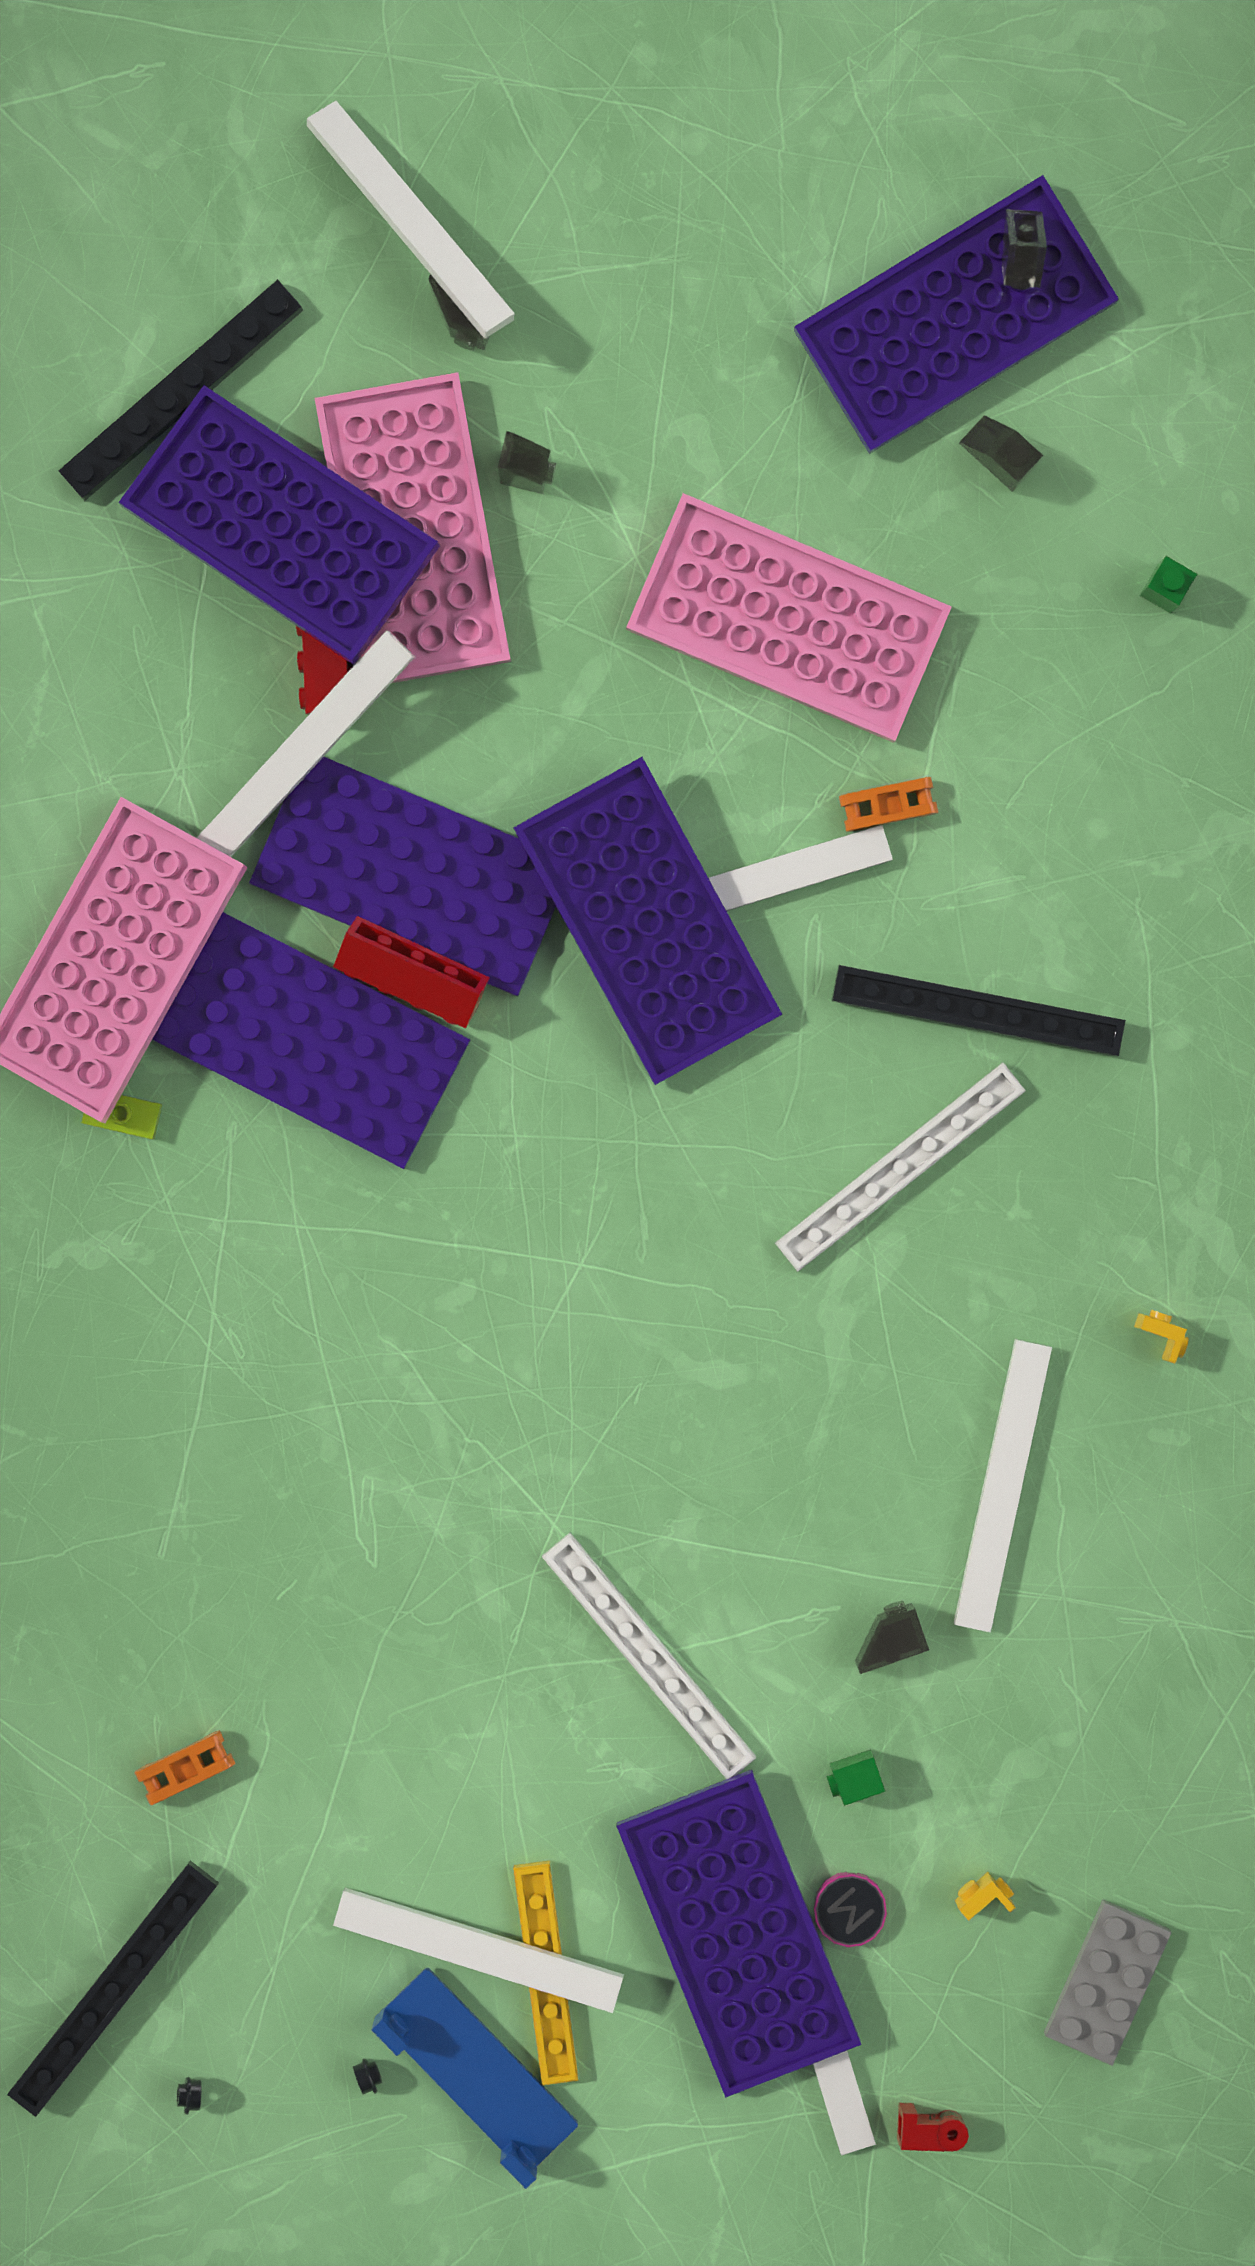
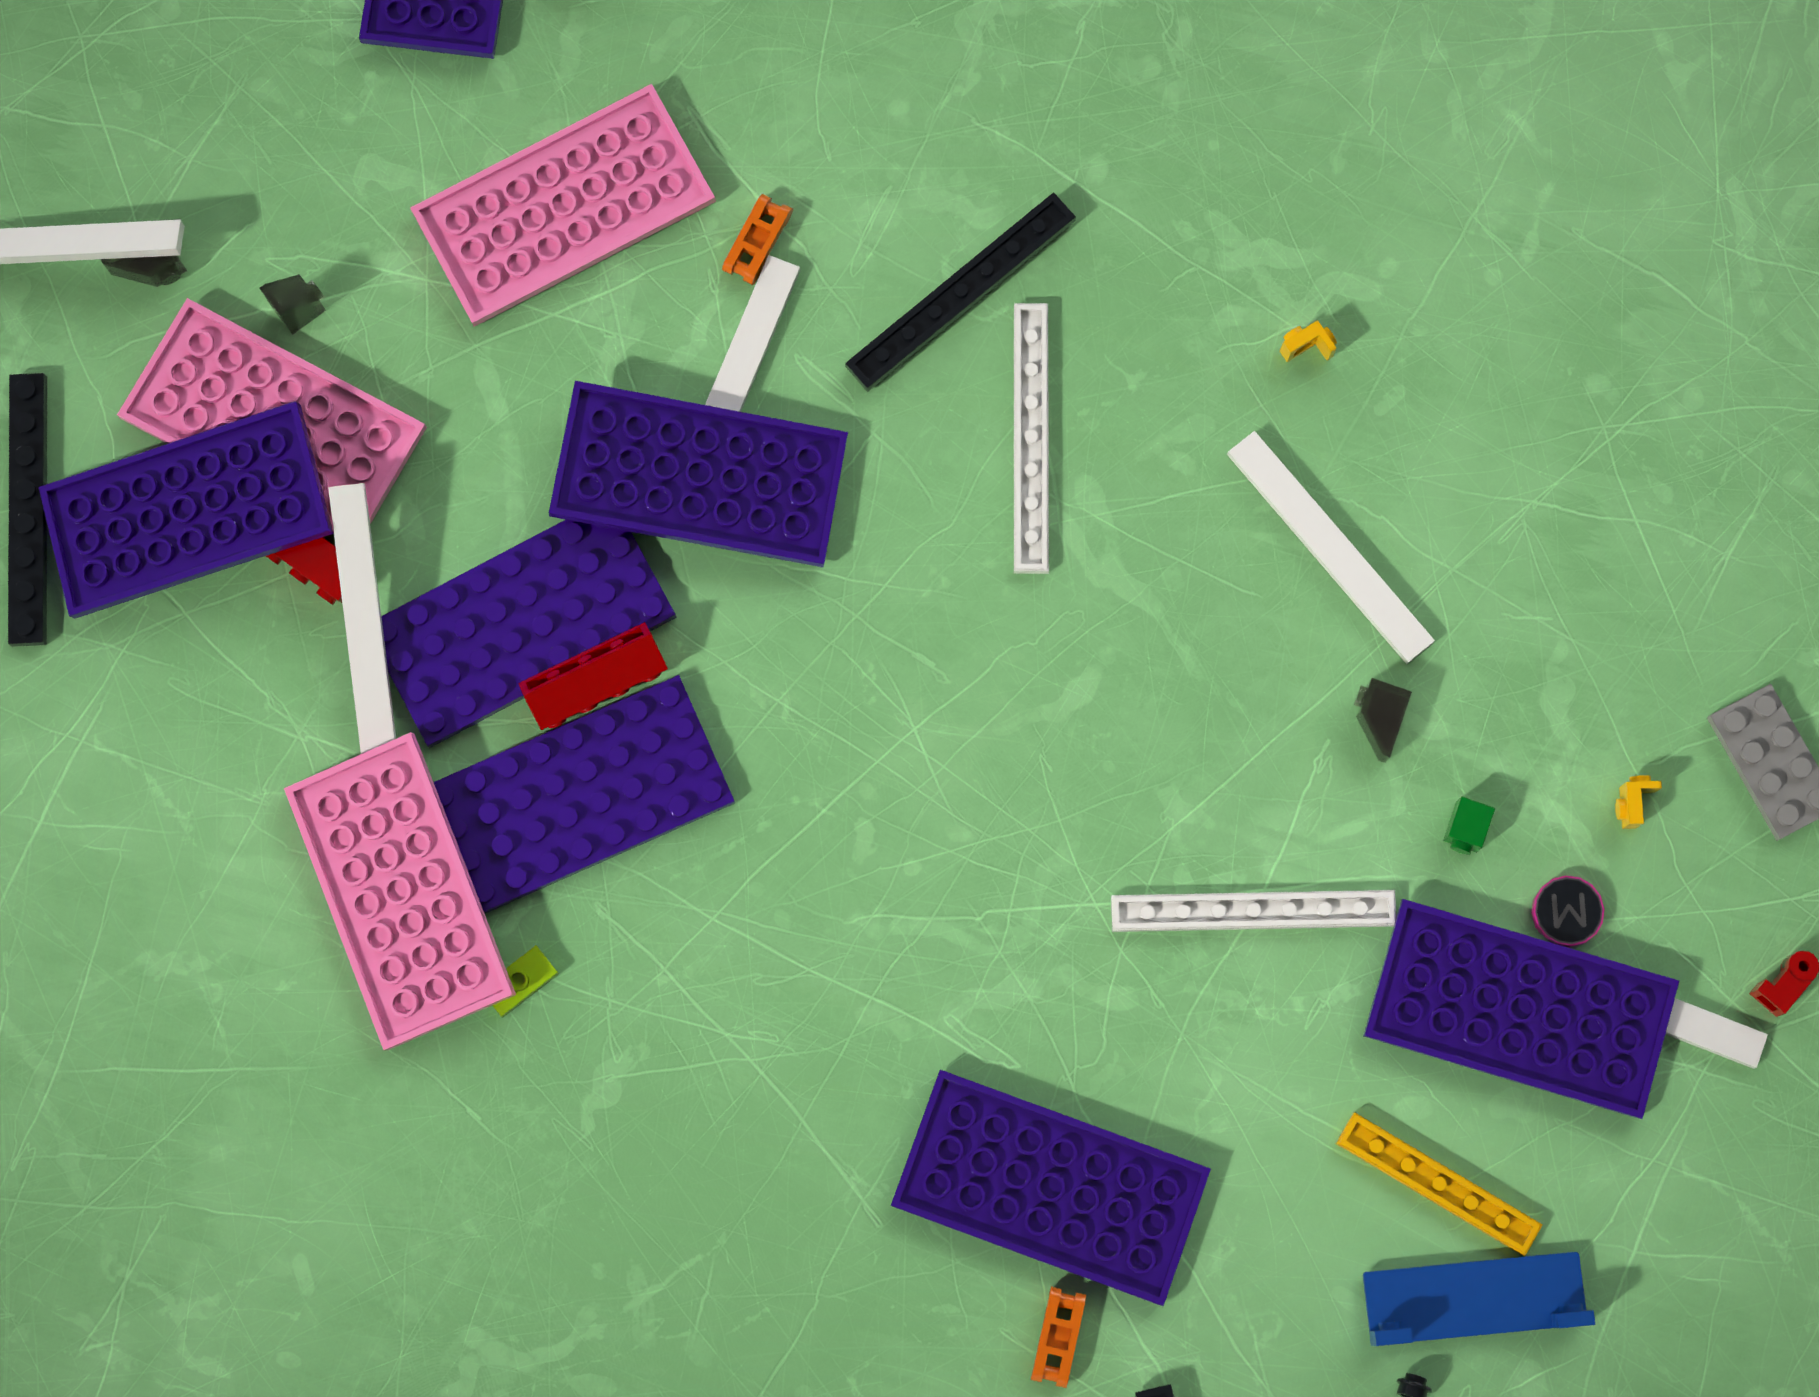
camera: 50 degrees left, 10 degrees down
white tile [333,1887,624,2013] -> none
none -> dark purple plate [891,1070,1211,1306]

